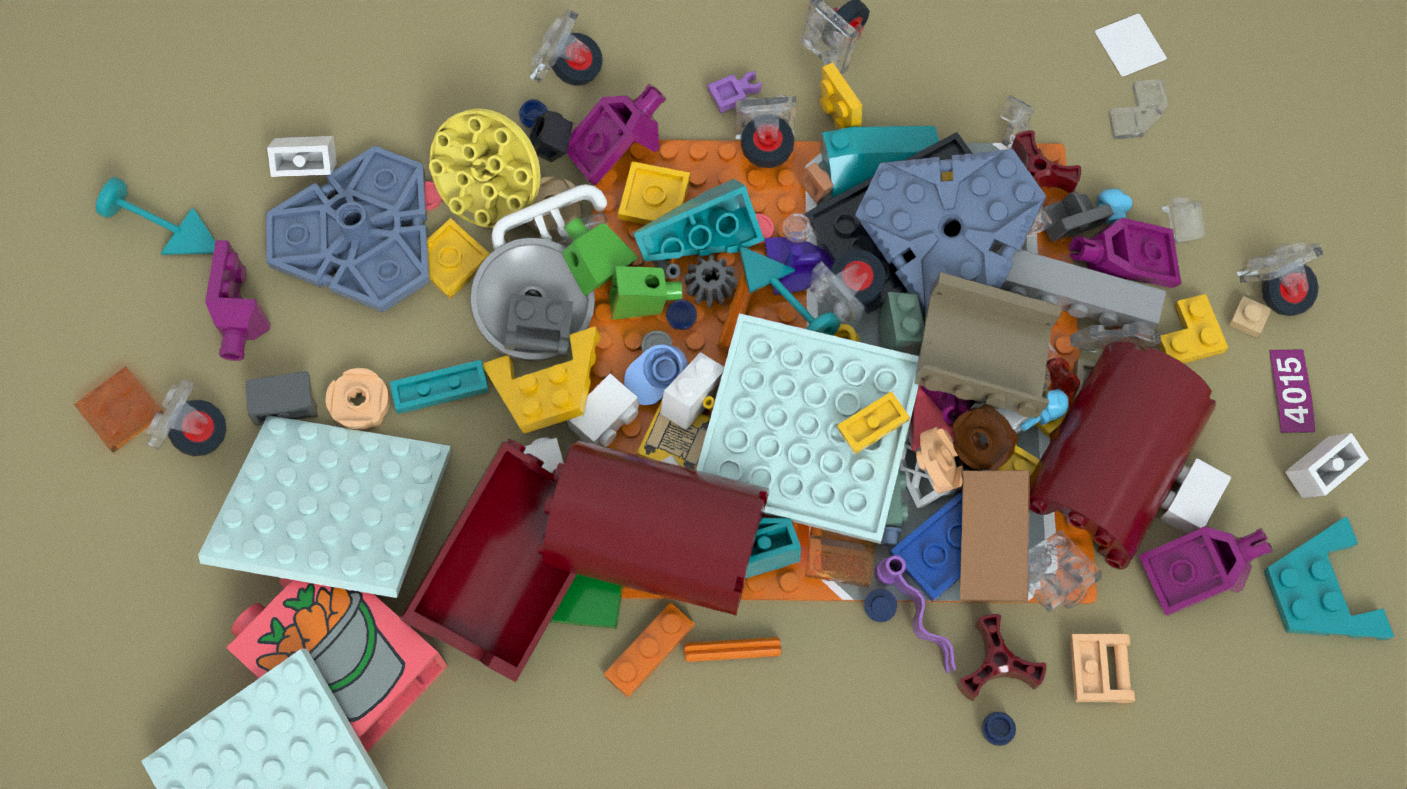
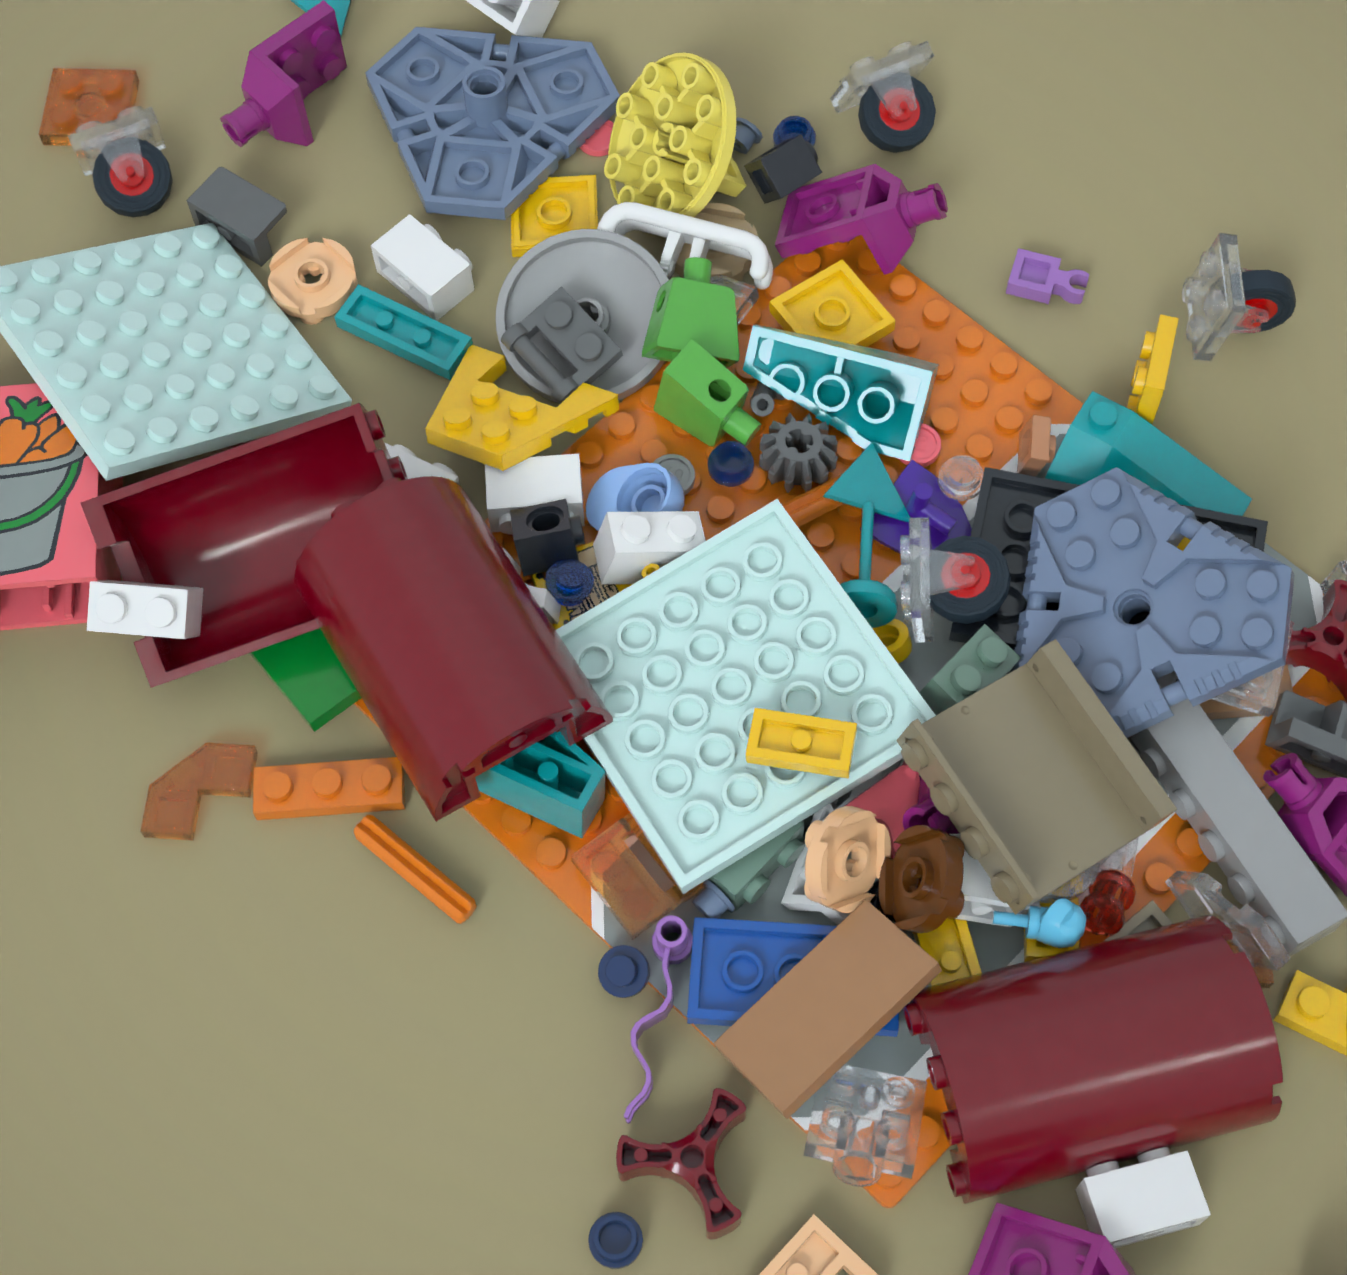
camera: 45 degrees right, 5 degrees down
plate [735,95,797,168] -> none
none -> white brick [87,580,203,639]
none -> clear orange tile [140,743,258,841]
none -> white brick [371,214,474,321]
none -> black brick [510,499,585,576]
none -> clear blue plate [545,559,594,606]

